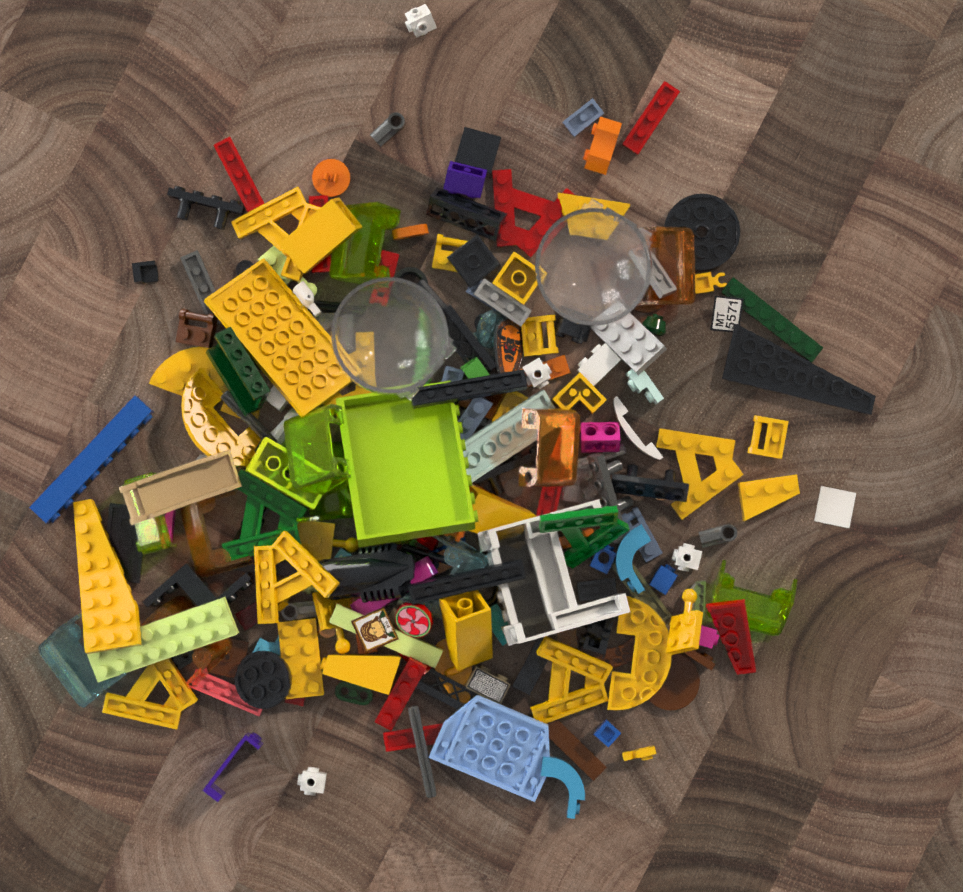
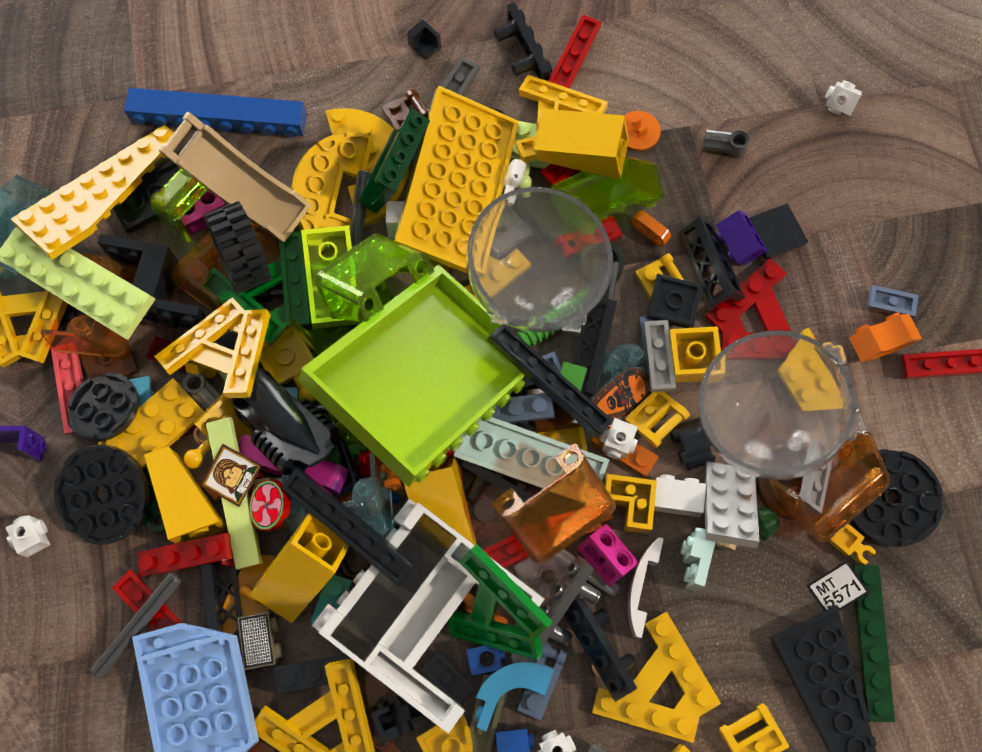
camera: 50 degrees right, 15 degrees down
none -> black plate [54,445,150,545]
none -> black tyre [203,201,272,294]

